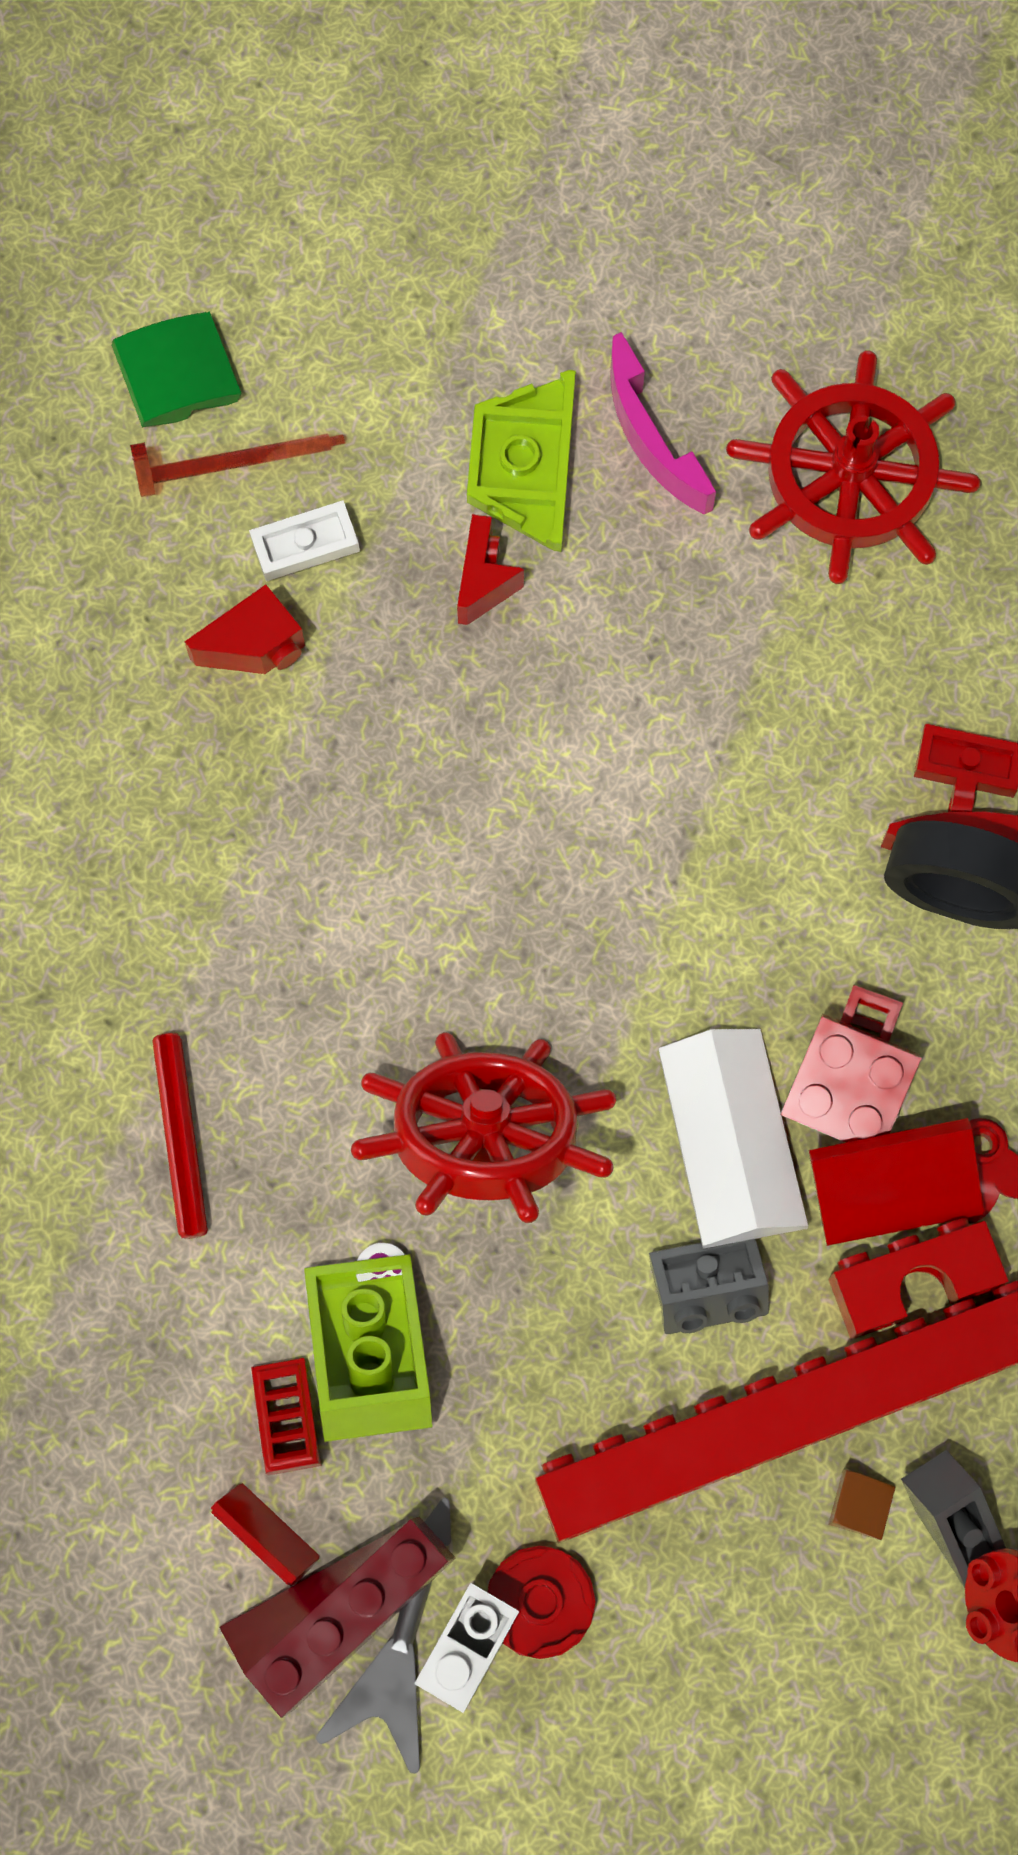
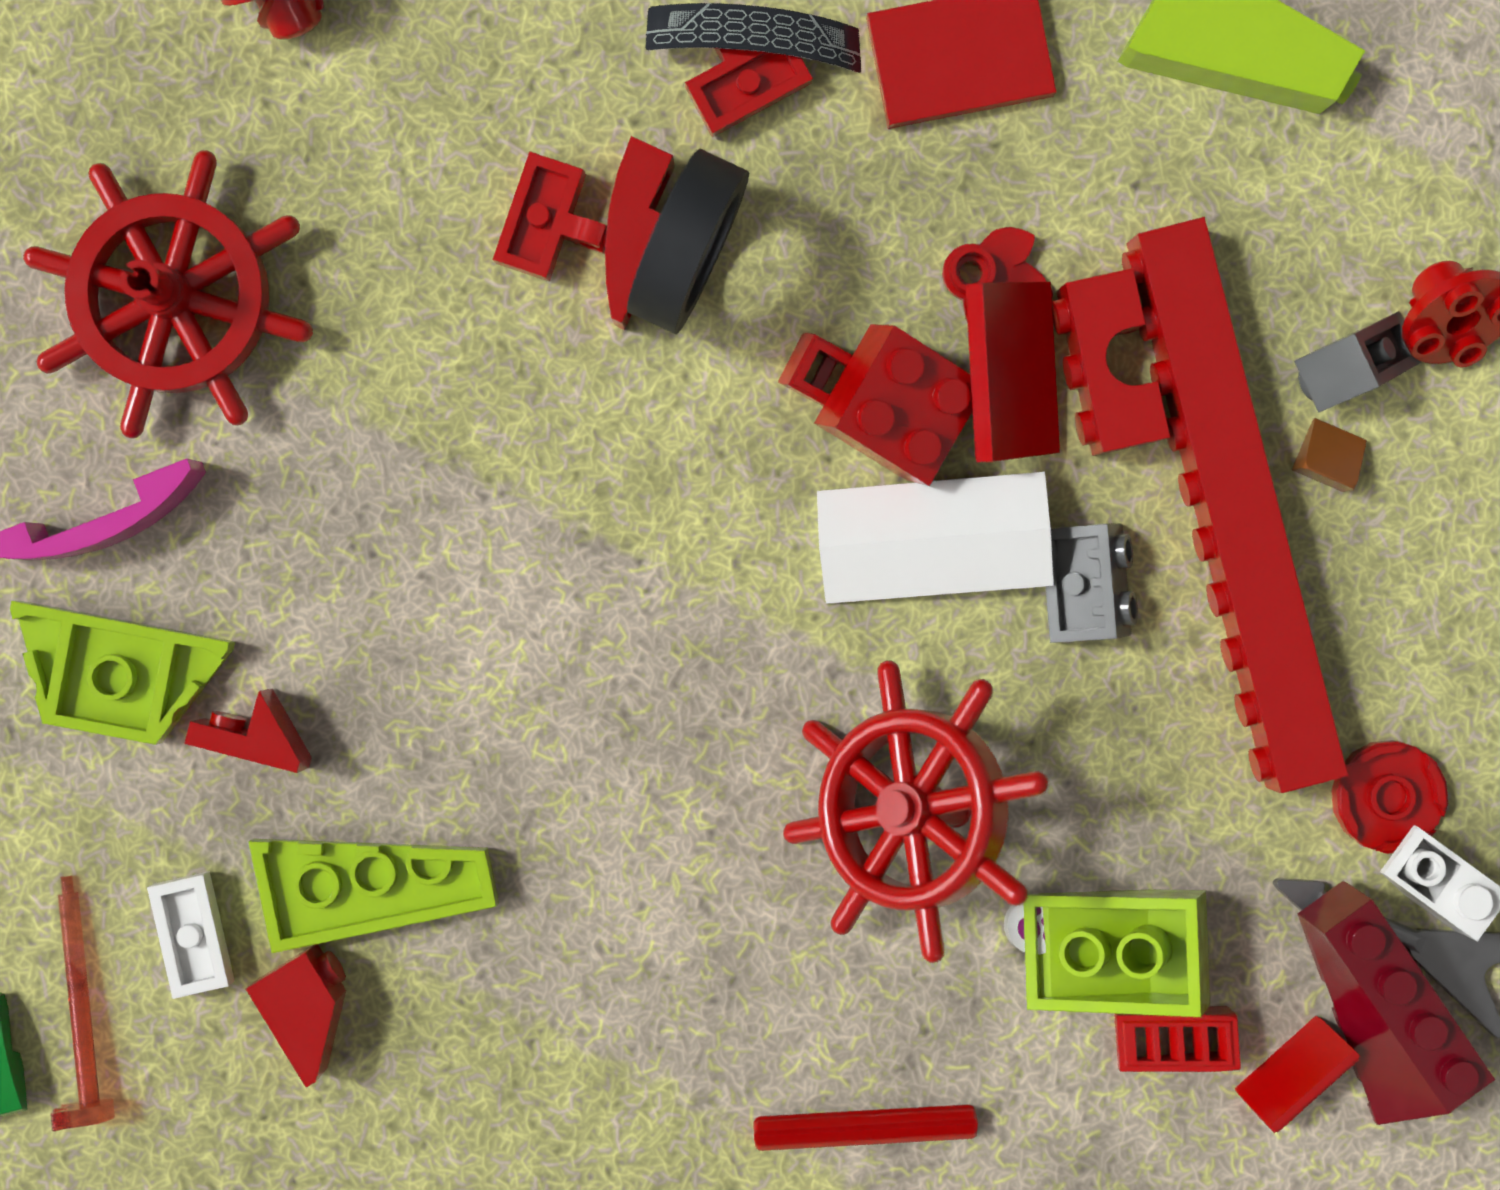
camera: 85 degrees left, 15 degrees up
none -> lime wing [248,838,499,953]

